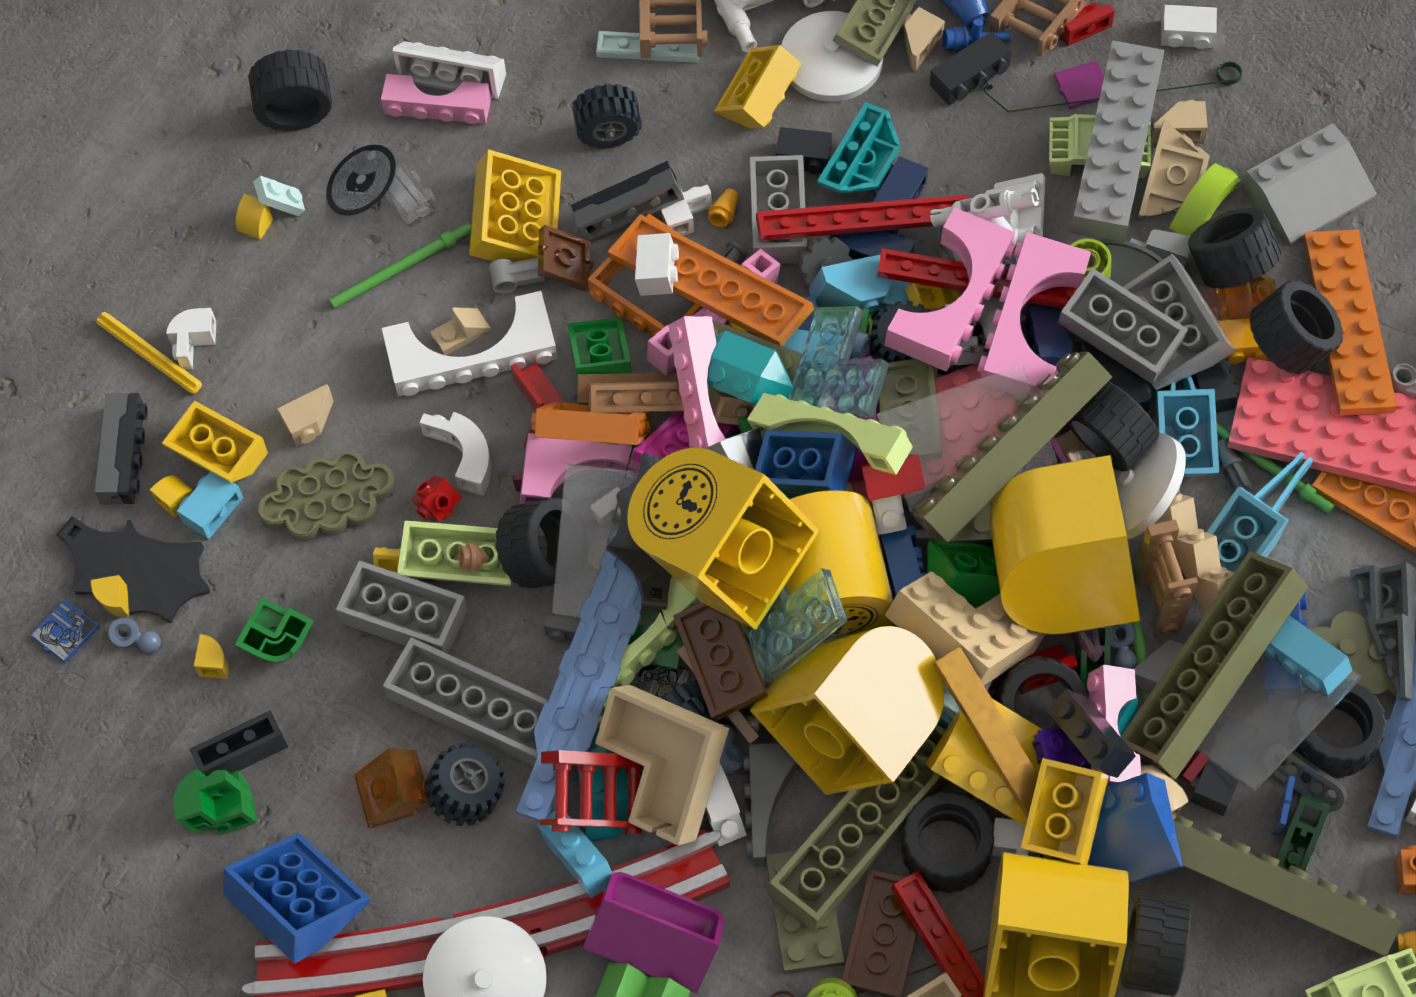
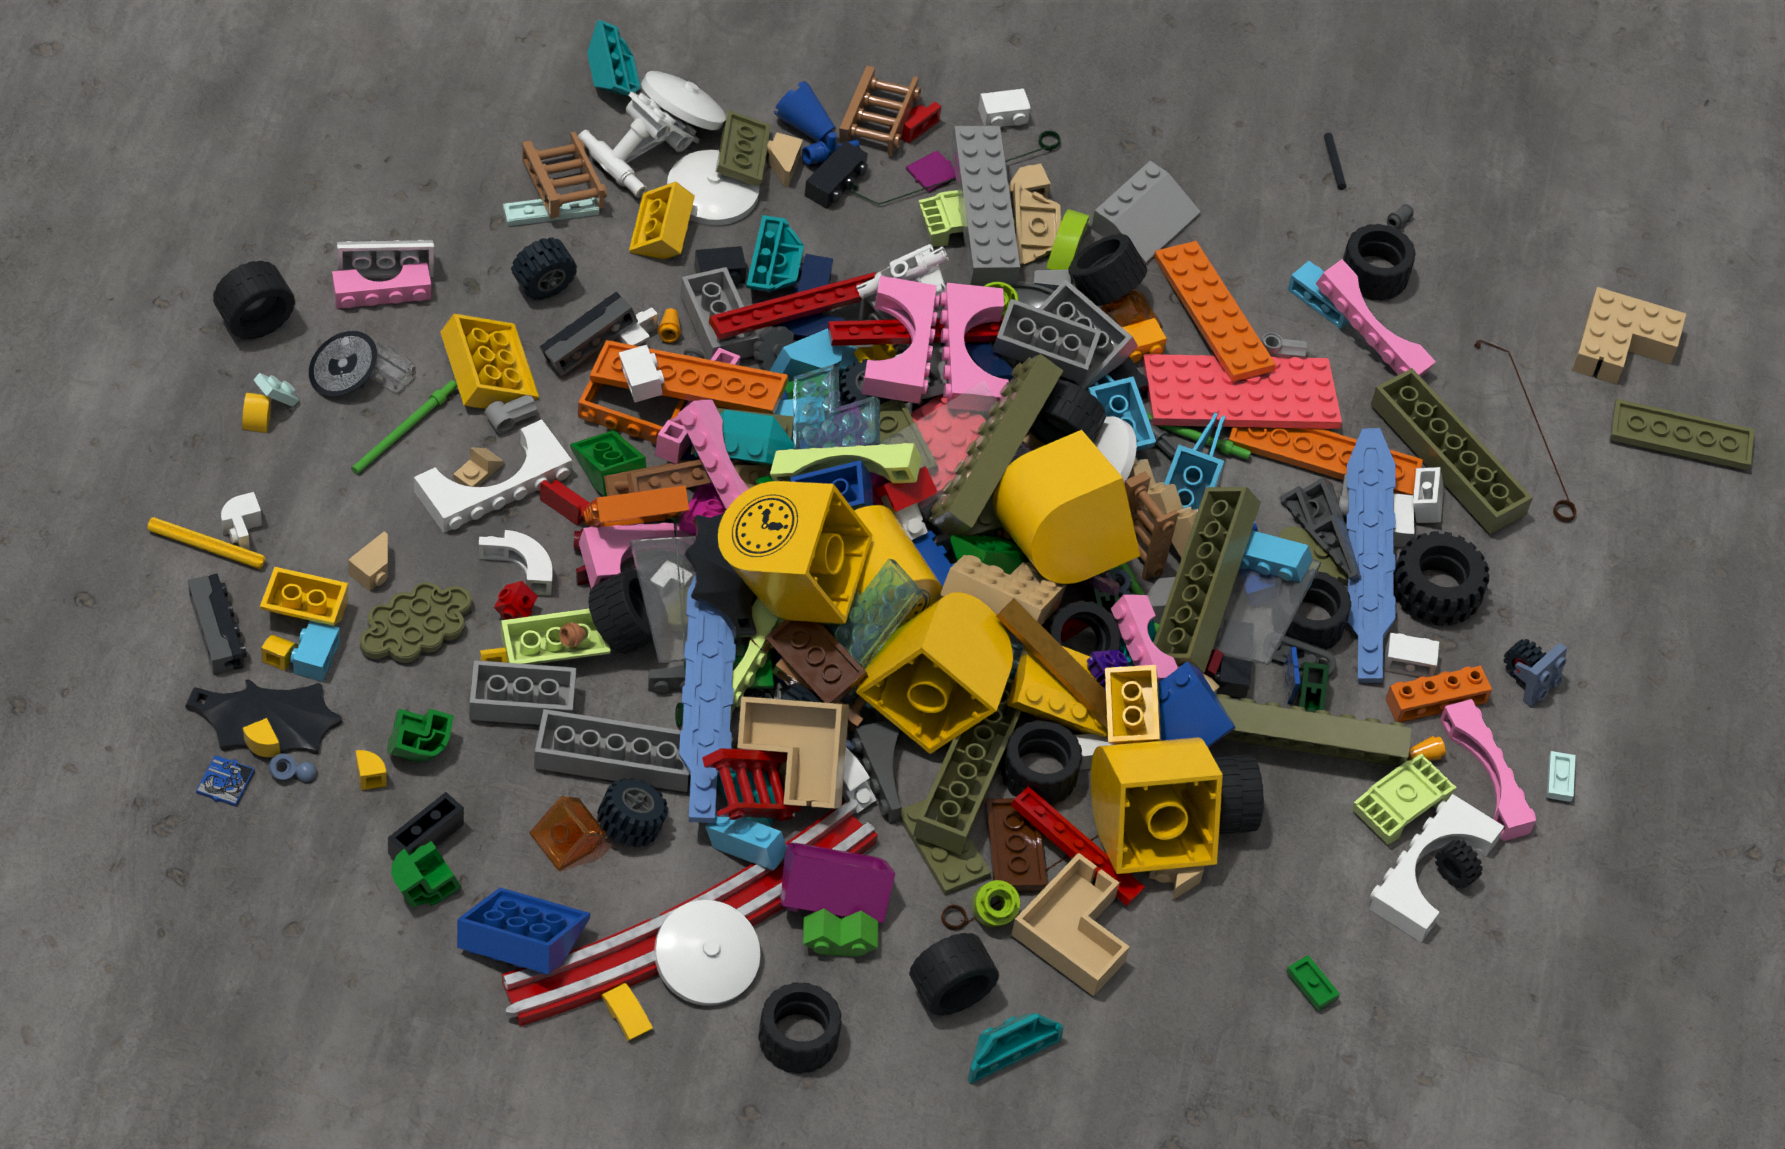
camera: 30 degrees left, 10 degrees down
reddish brown plate [538,225,594,291] -> none
black brick [1048,689,1136,778] -> none
black tyre [1249,280,1343,374] -> none

